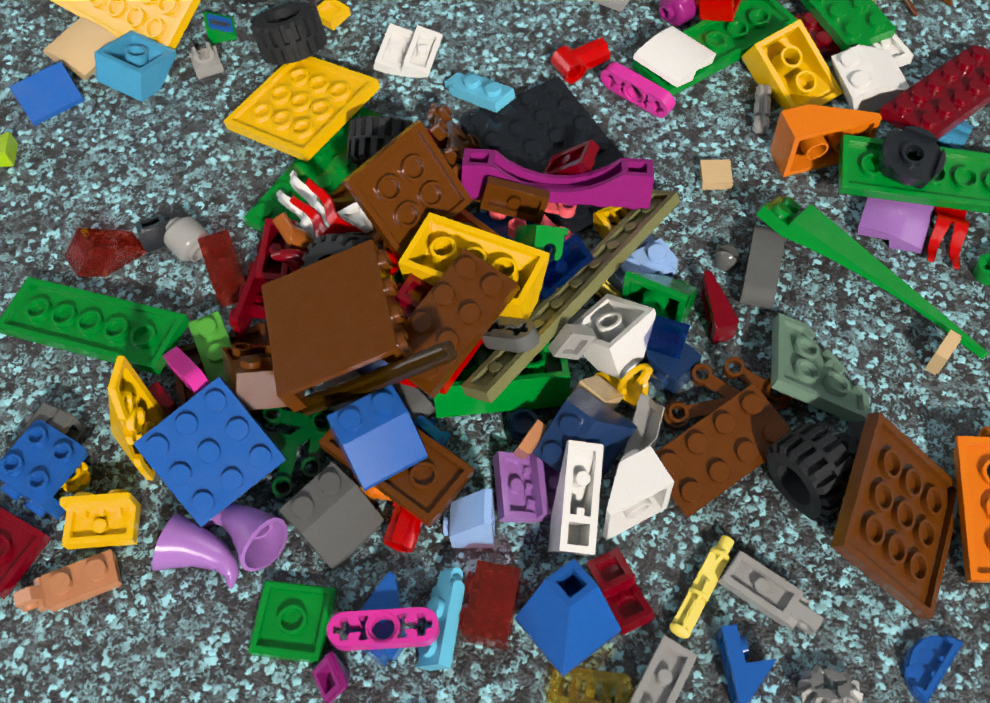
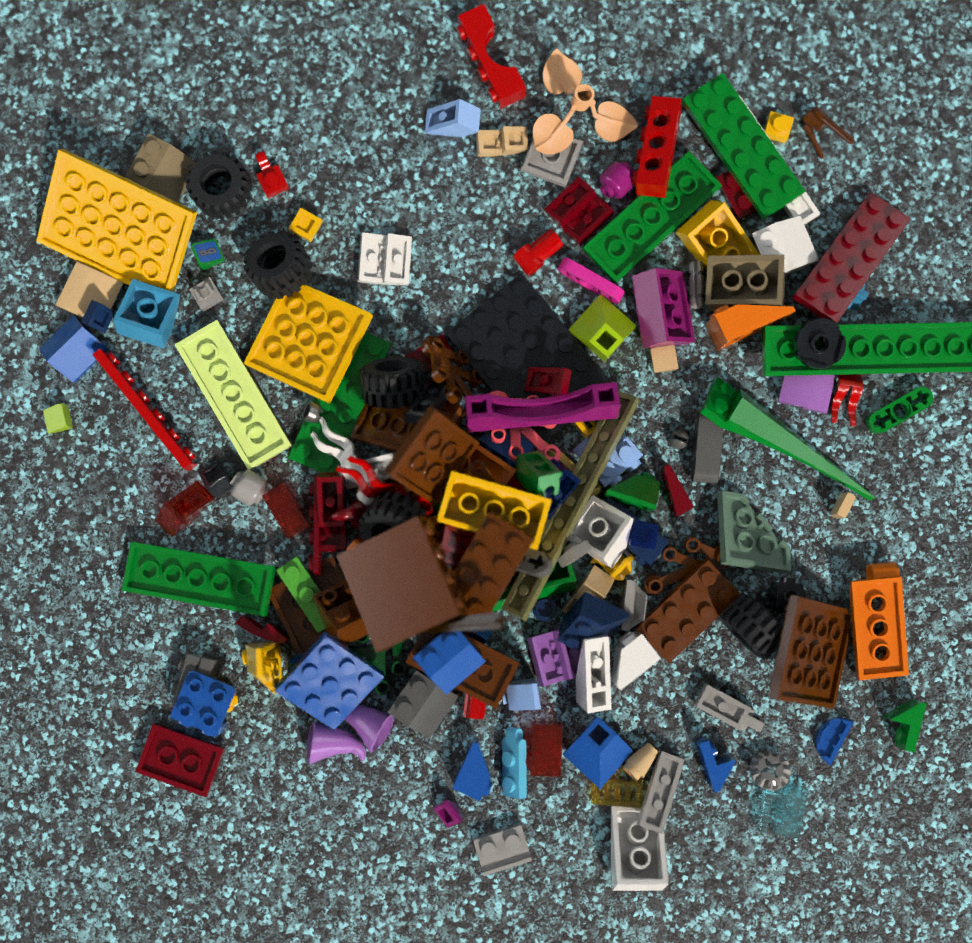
camera: 15 degrees left, 25 degrees up
nougat hinge [13,549,123,613] -> none
yellow bracket [59,489,141,550] -> none
dark pink beam [162,346,210,395] -> none
green tile [248,580,338,664] -> none
dark orange arm [272,213,315,252] -> none
dark pink beam [327,607,440,651] -> none
medium azure hinge [444,72,515,113] -> none
reddish brown plate [480,176,550,224] -> none
nougat tile [513,419,548,460] -> none
dark red slope [586,548,655,635] -> none
white slope [633,26,716,87] -> none
light yellow piece [669,535,735,639] -> none
none -> dark blue plate [81,300,115,334]
none -> red plate [92,349,198,471]
none -> yellowish green plate [174,320,292,470]
none -> flat silver hinge [302,401,323,423]
none -> dark red slope [544,176,614,246]
none -> lime slope [568,294,637,363]
none -> tan cone [622,743,659,781]
none -> magenta slope [632,268,695,348]
none -> dark tan slope [705,255,785,311]

